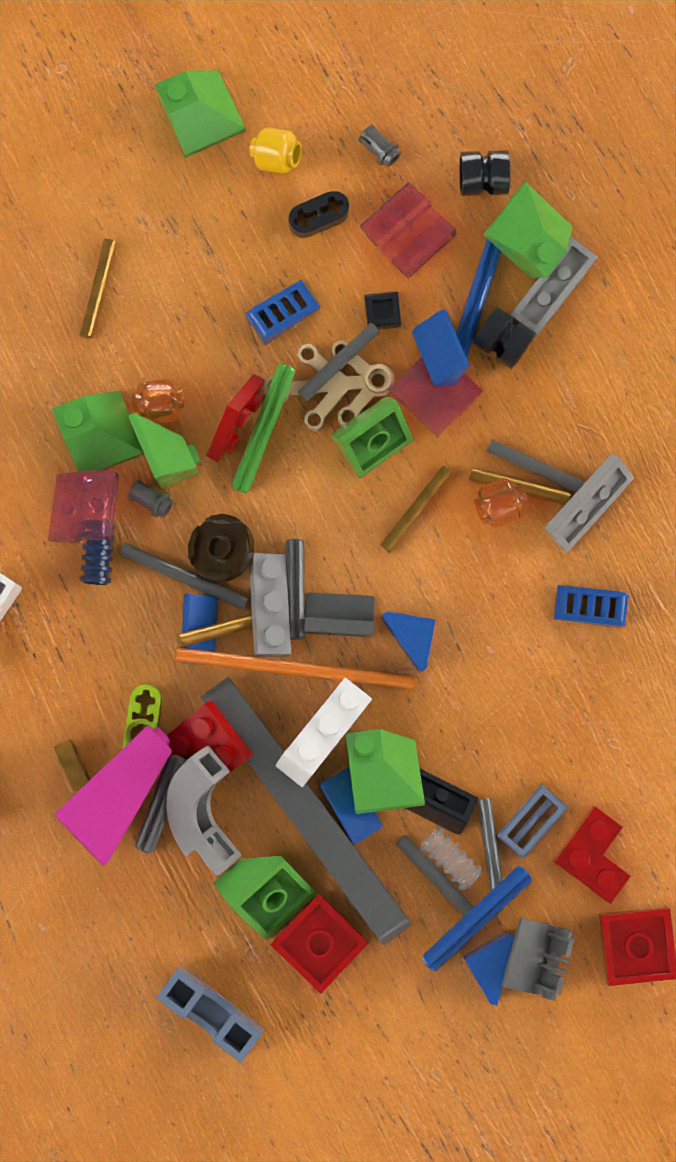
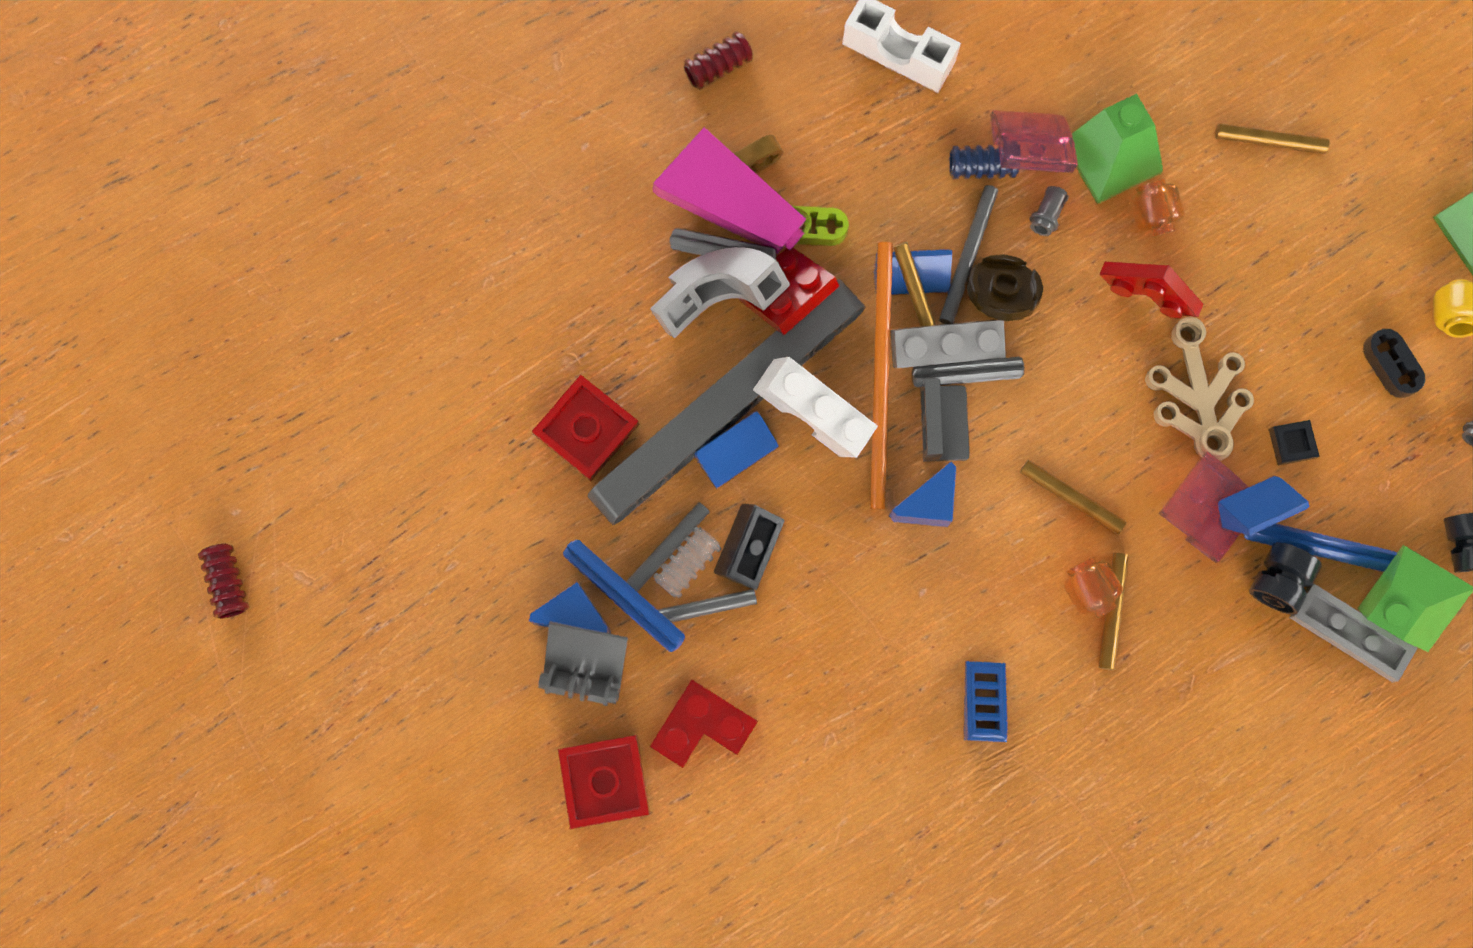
camera: 90 degrees right, 5 degrees down
bright green slope [128,413,201,489] -> none
sand blue arch [156,964,264,1063] -> none
bright green slope [213,856,318,940] -> none
bright green axle [232,363,295,493] -> none
blue slope [245,280,320,345] -> none
dark grey bar [298,323,380,402] -> none
bright green slope [330,397,414,479] -> none
bright green slope [345,729,425,814] -> none
clear pink slope [360,182,457,279] -> none
dark grey bar [486,440,584,492] -> none
sand blue tile [496,784,568,859] -> none
light grey plate [544,454,634,553] -> none

